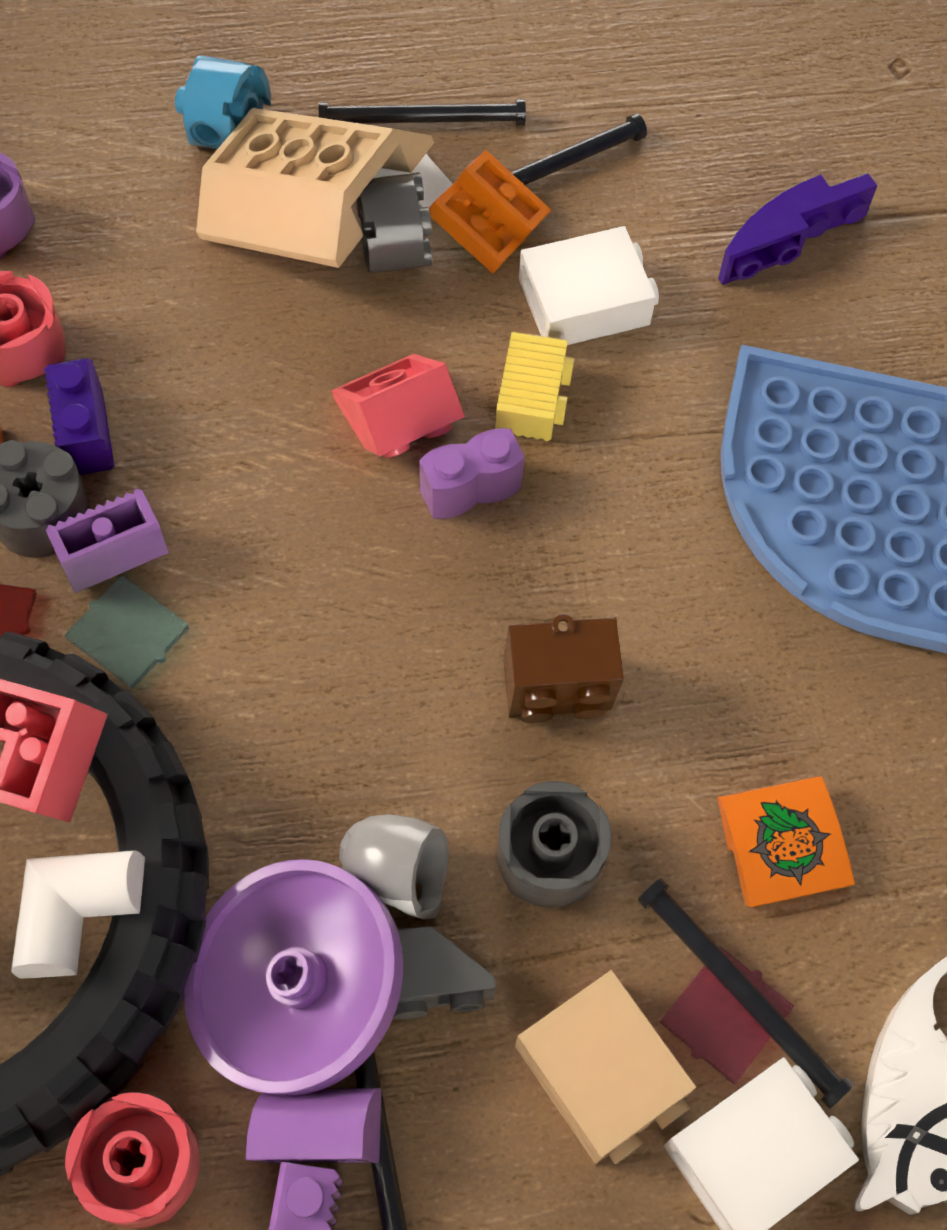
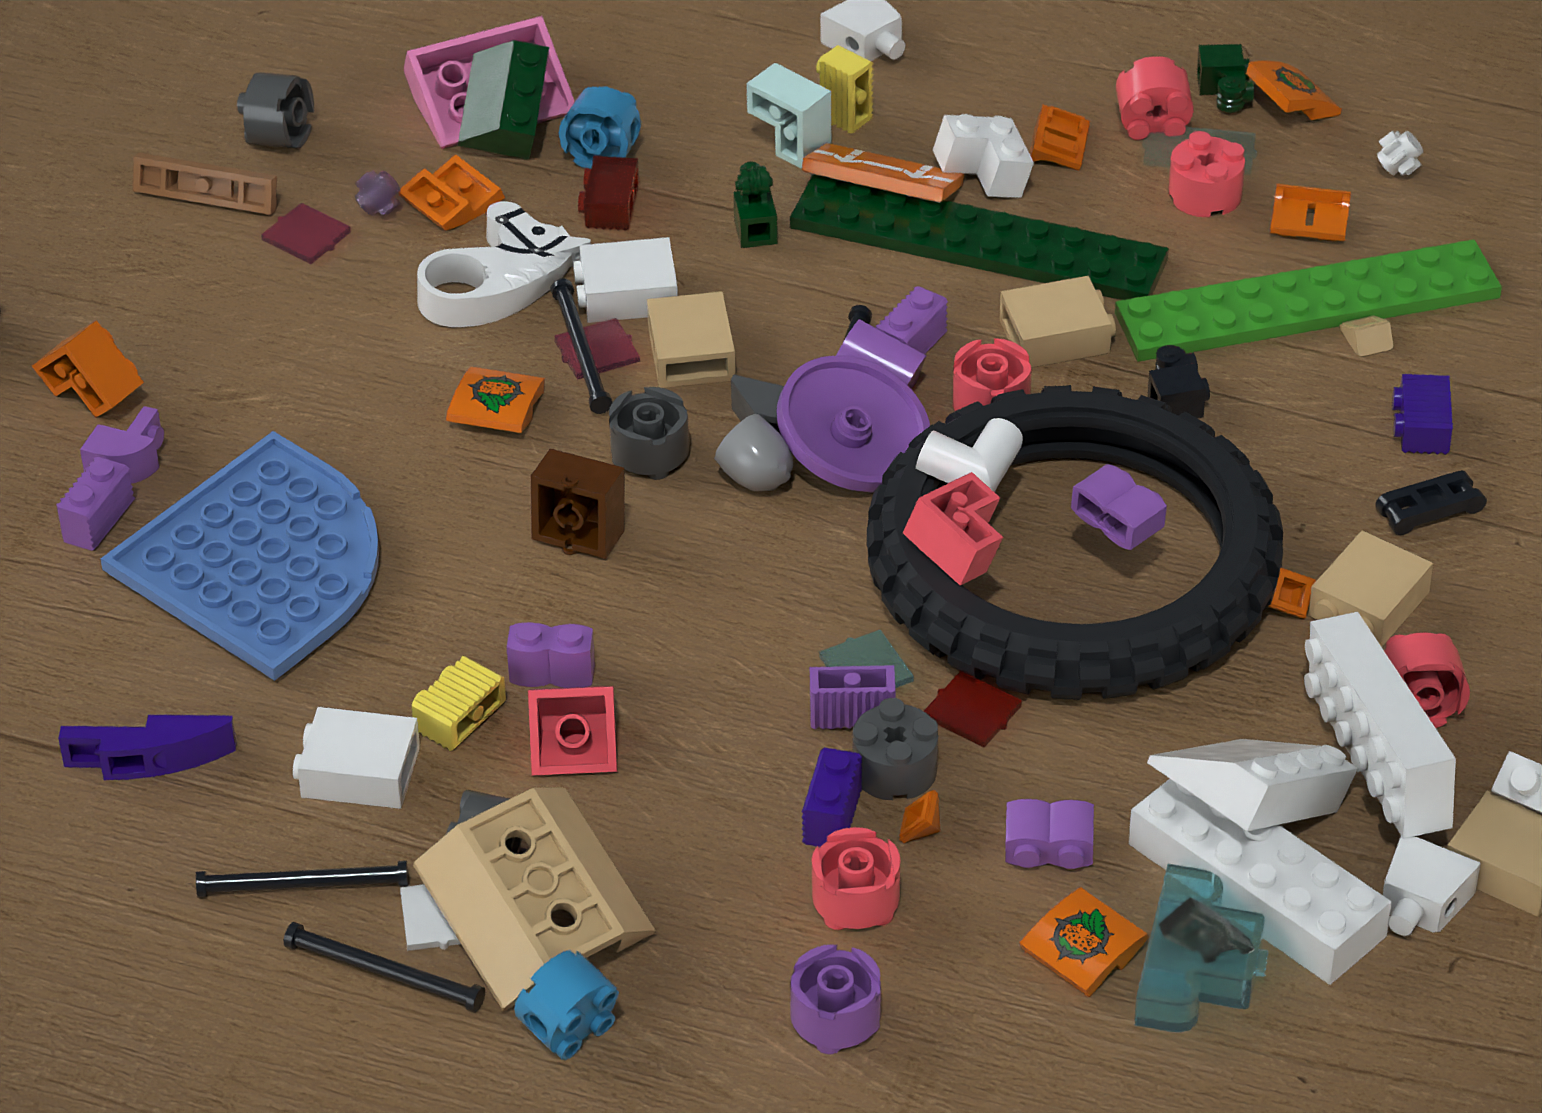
camera: 150 degrees left, 20 degrees down
orange slope [429,150,551,274] -> none

